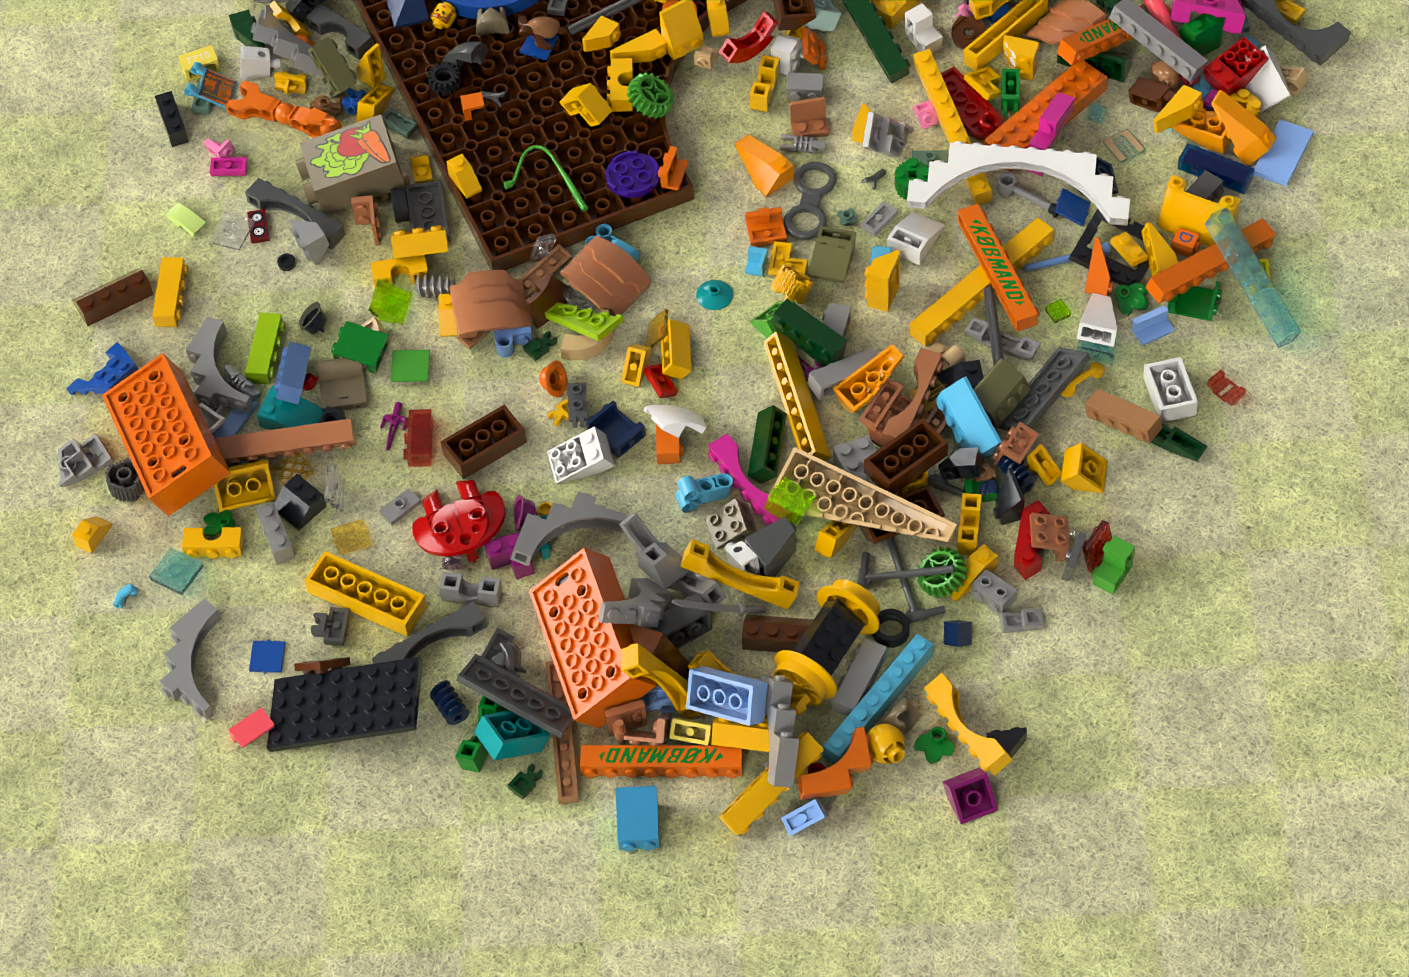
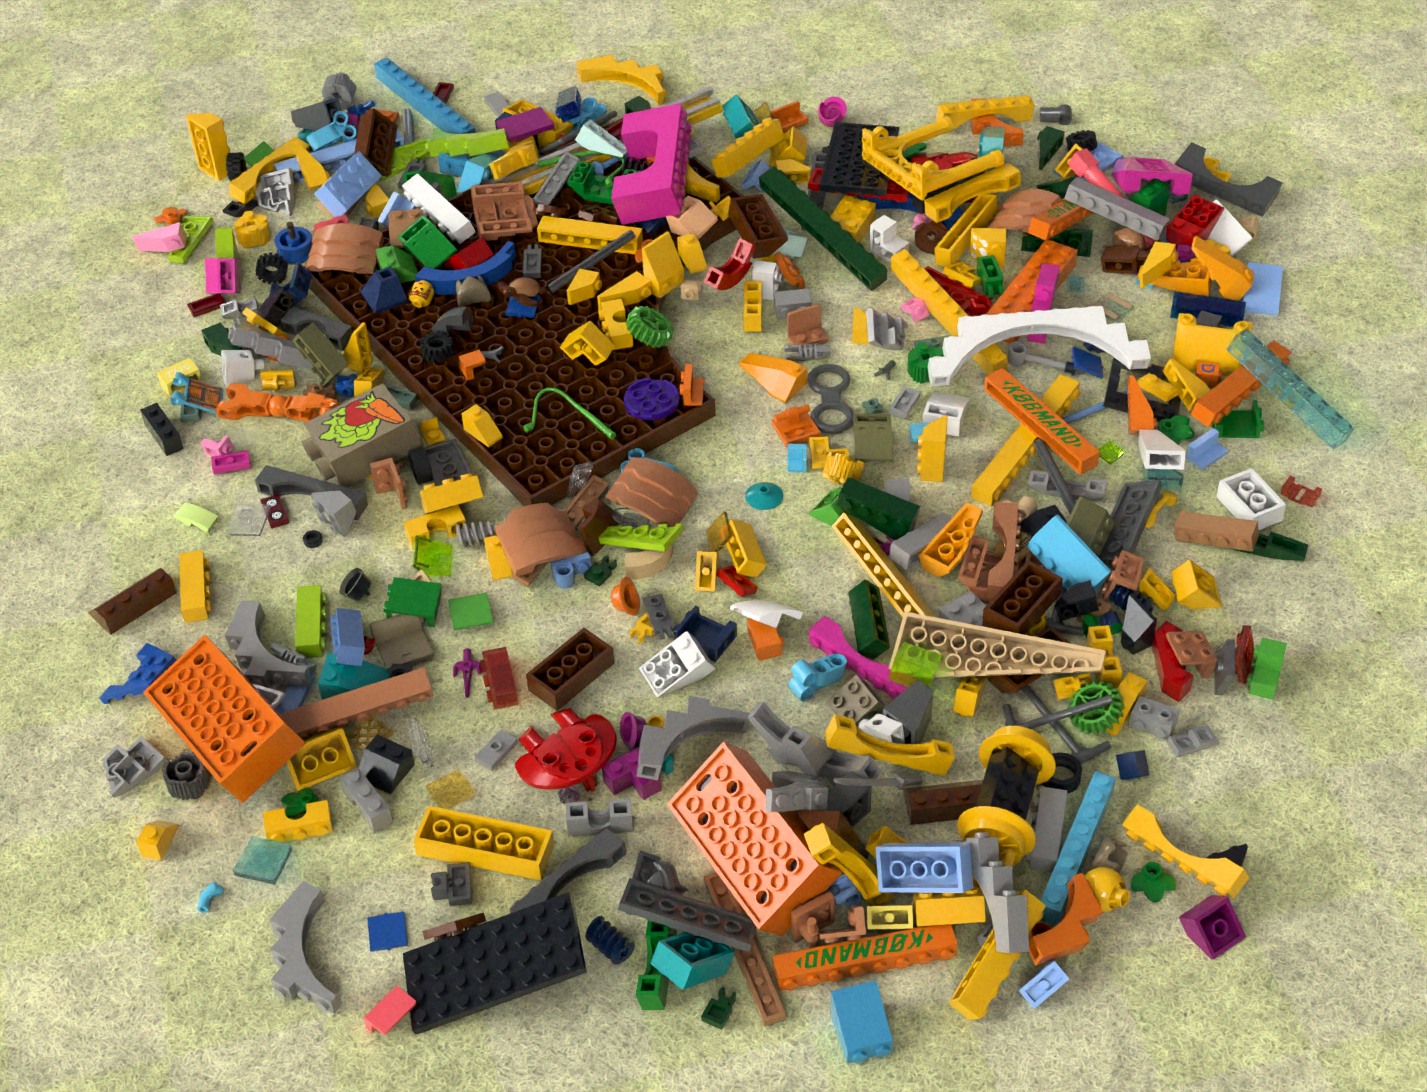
camera: 15 degrees left, 10 degrees down
none -> yellow hips [1053,673,1092,701]

